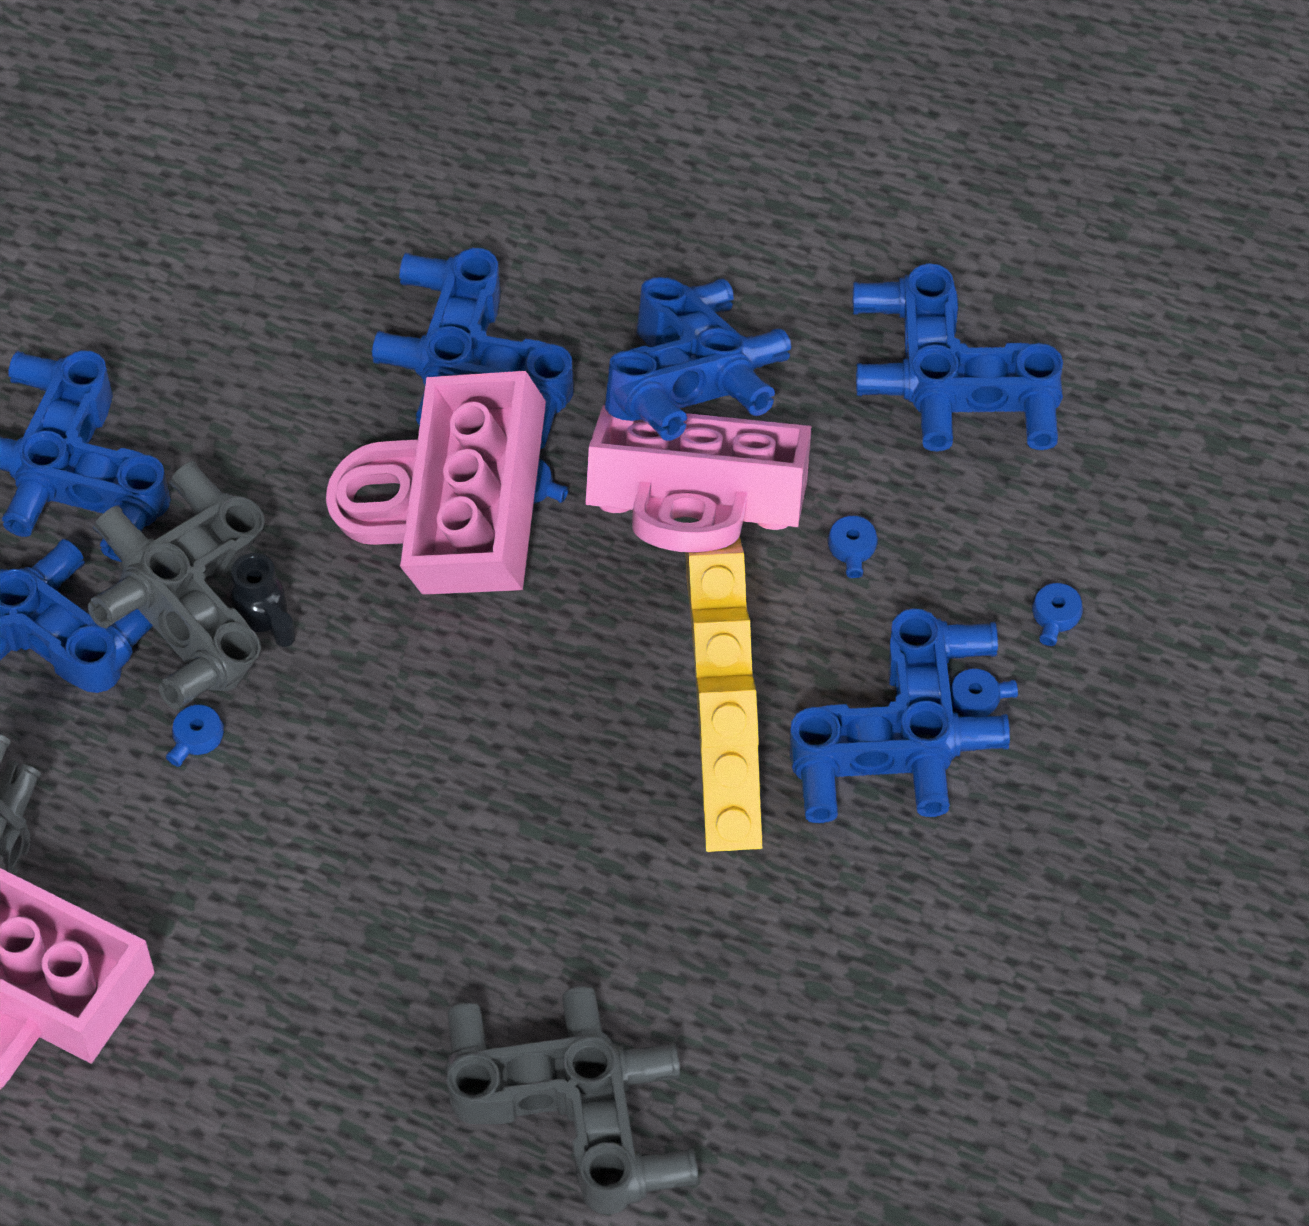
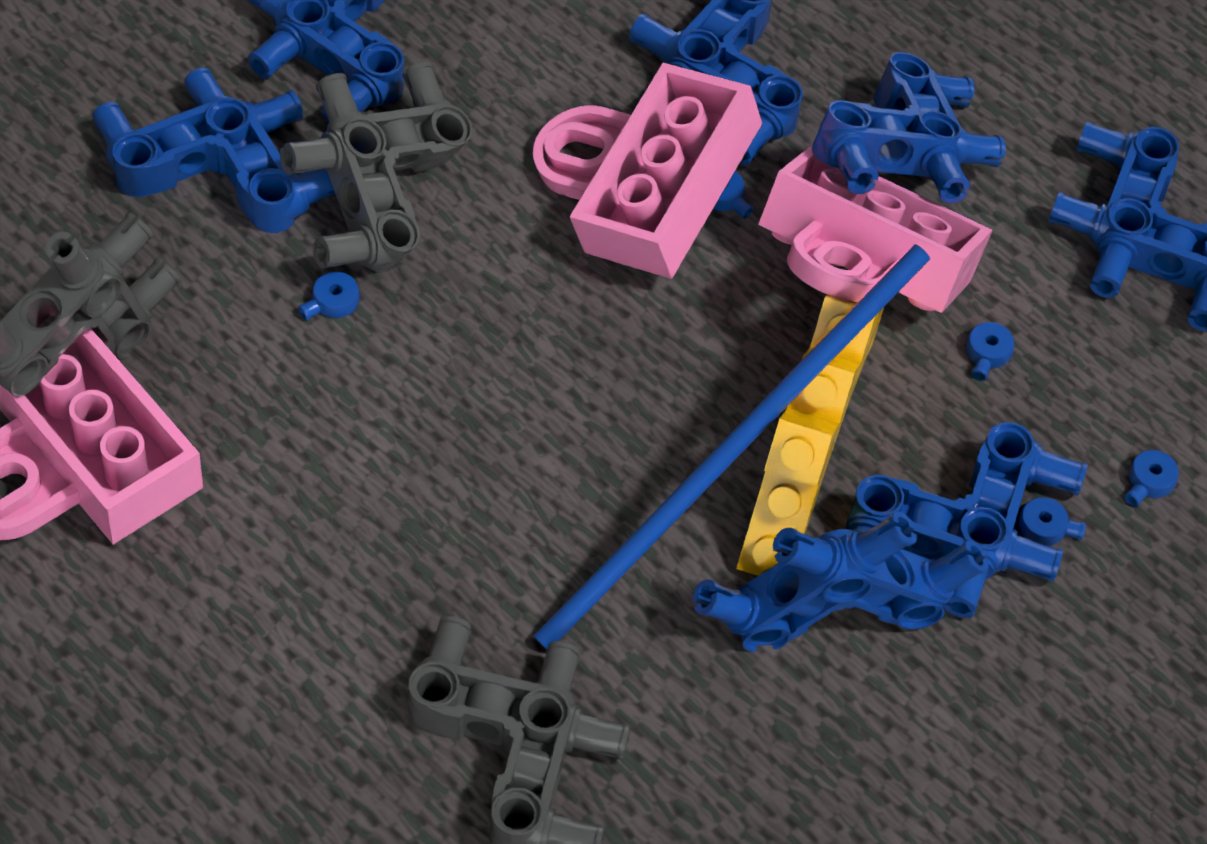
camera: 15 degrees right, 0 degrees up
black piece [231,553,295,647] -> none
none -> blue piece [533,244,931,649]
none -> blue pin [693,511,989,652]

